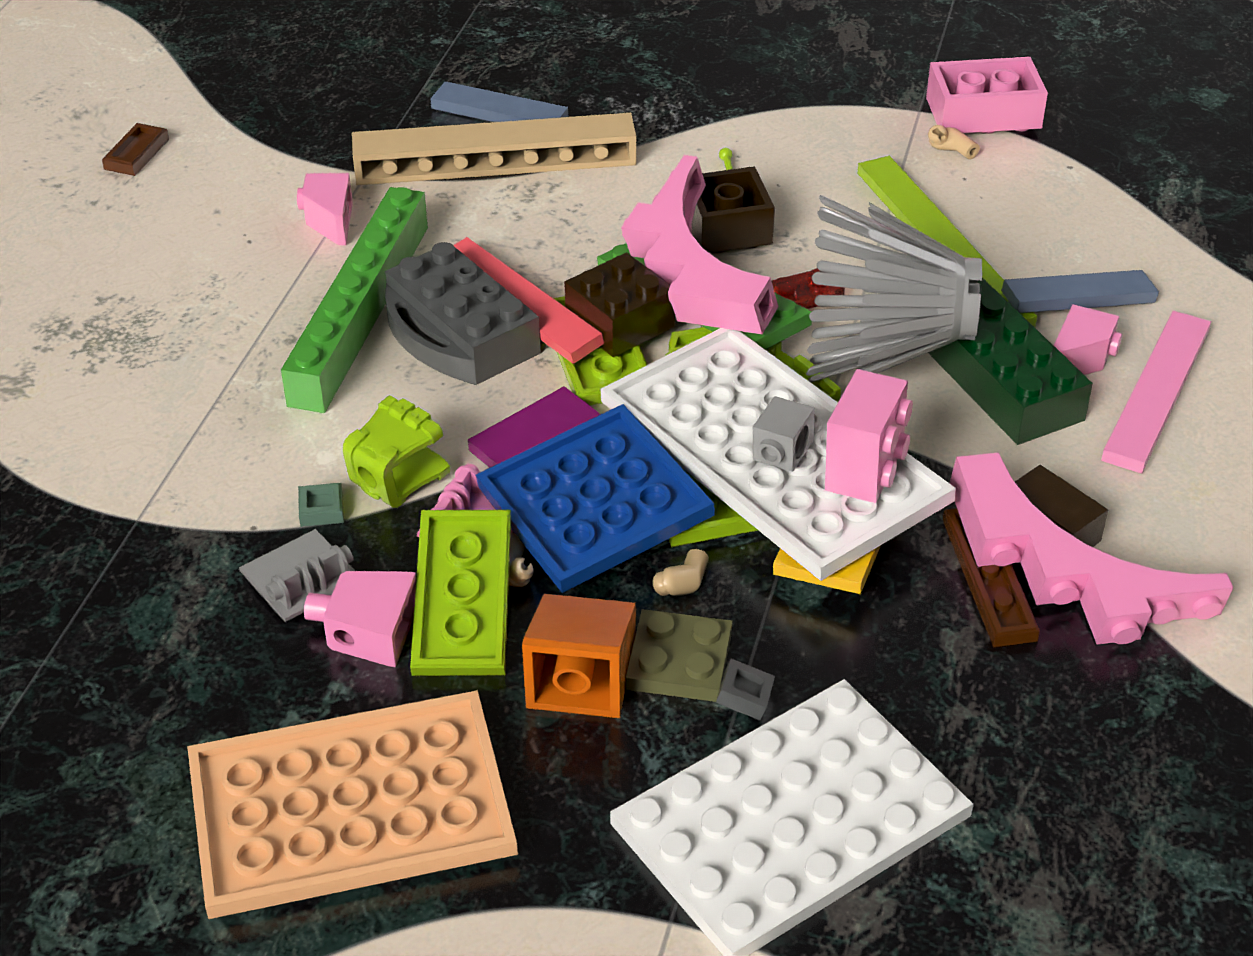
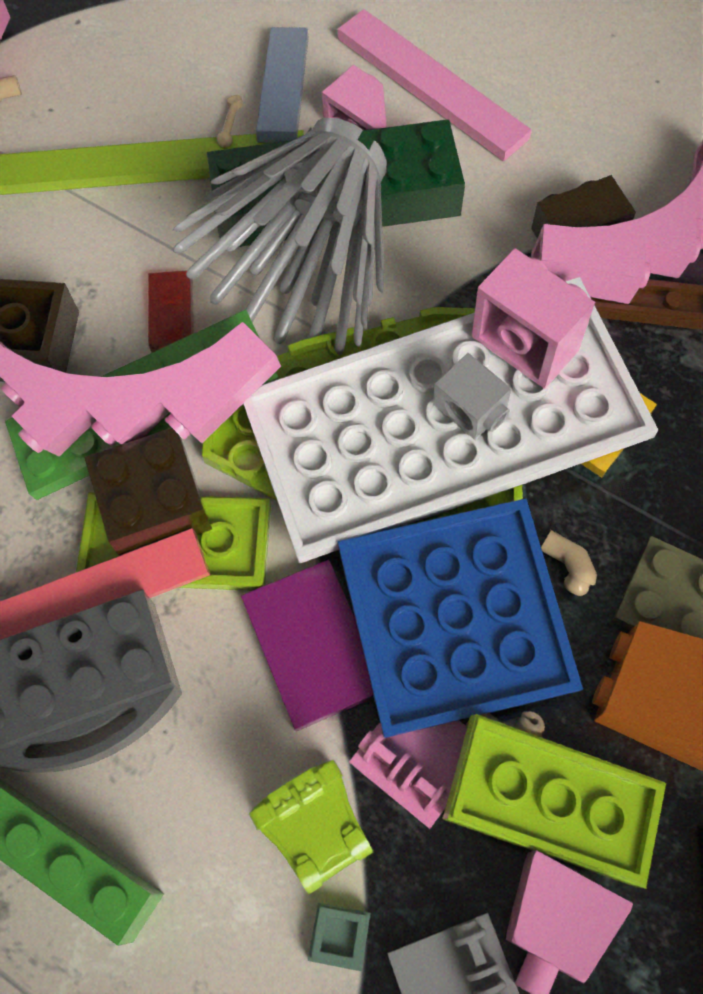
camera: 70 degrees left, 25 degrees up
none -> tan hinge [217,95,243,148]

